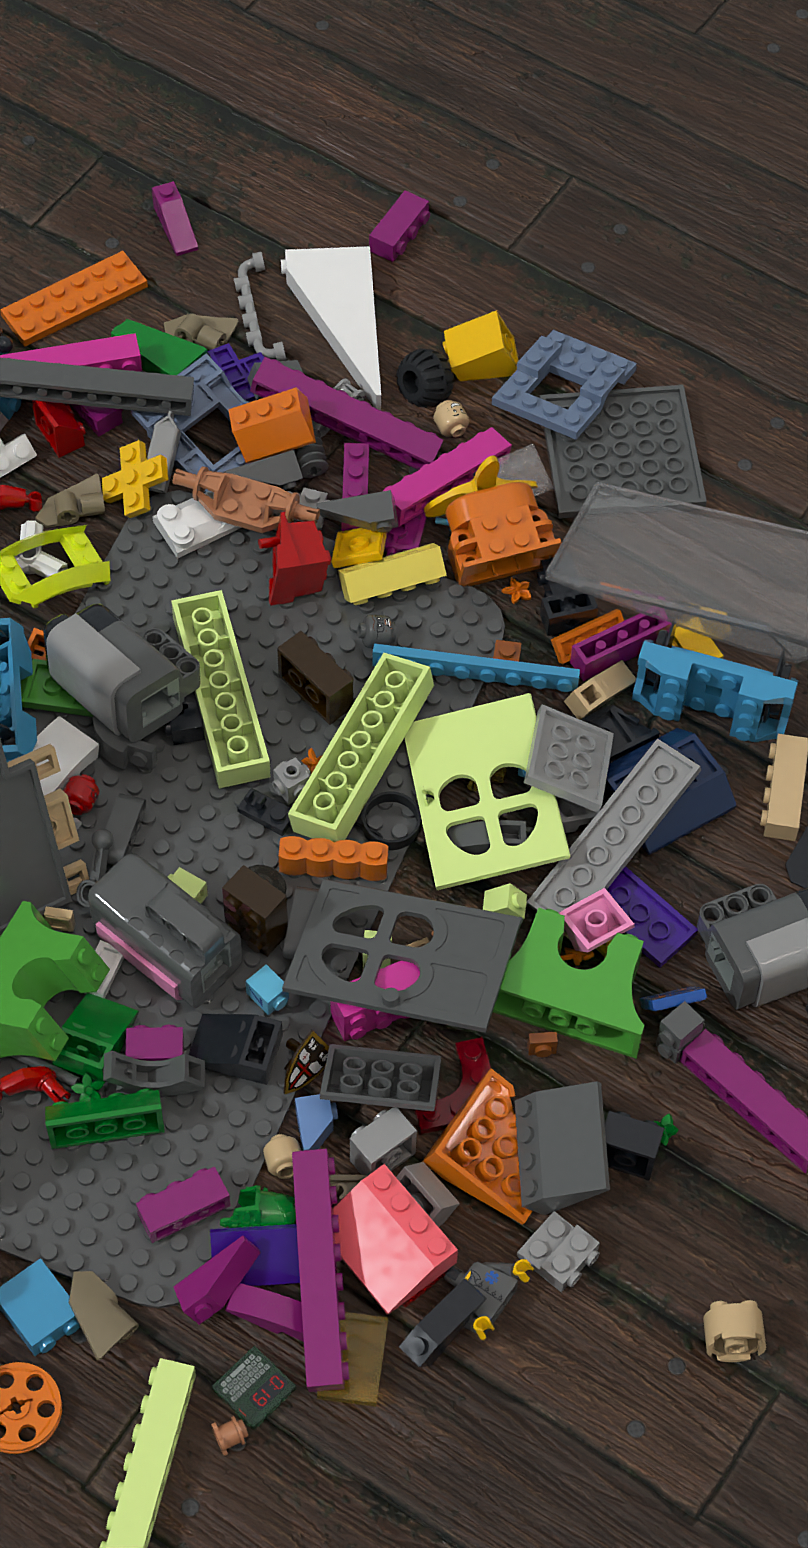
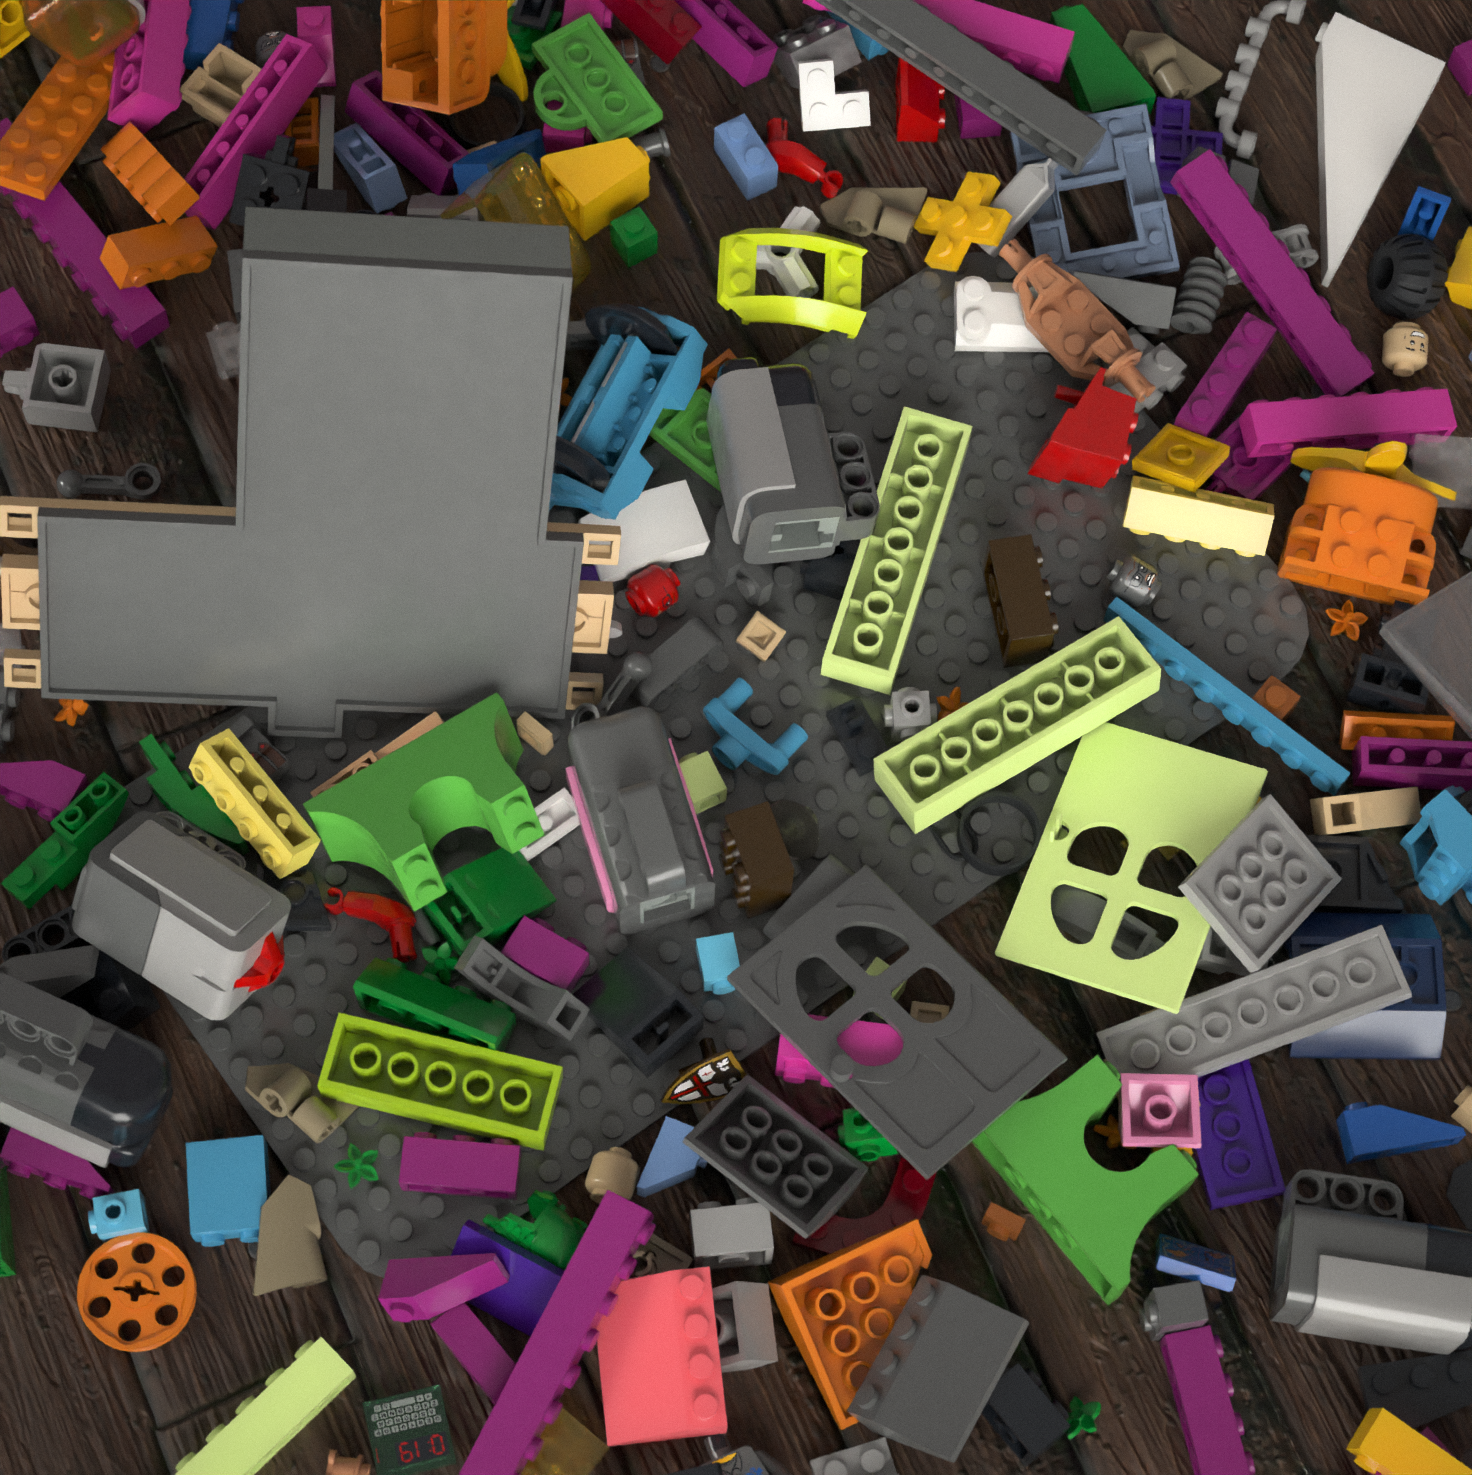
camera: 30 degrees right, 10 degrees up
orange slope [228,387,316,464] -> none
orange brick [278,836,388,881] -> none
dark grey slope [316,490,398,533] -> none
yellowish green brick [483,883,527,919] -> none
none -> dark tan panel [245,1063,360,1144]
none -> lime brick [317,1012,563,1151]
none -> green plant [334,1143,378,1189]
none -> dark azure connector [703,677,808,775]
none -> tan tile [736,611,786,662]
none -> green brick [838,1108,898,1162]
none -> blue slope [1336,1102,1466,1164]
none -> blue slope [1397,186,1452,242]

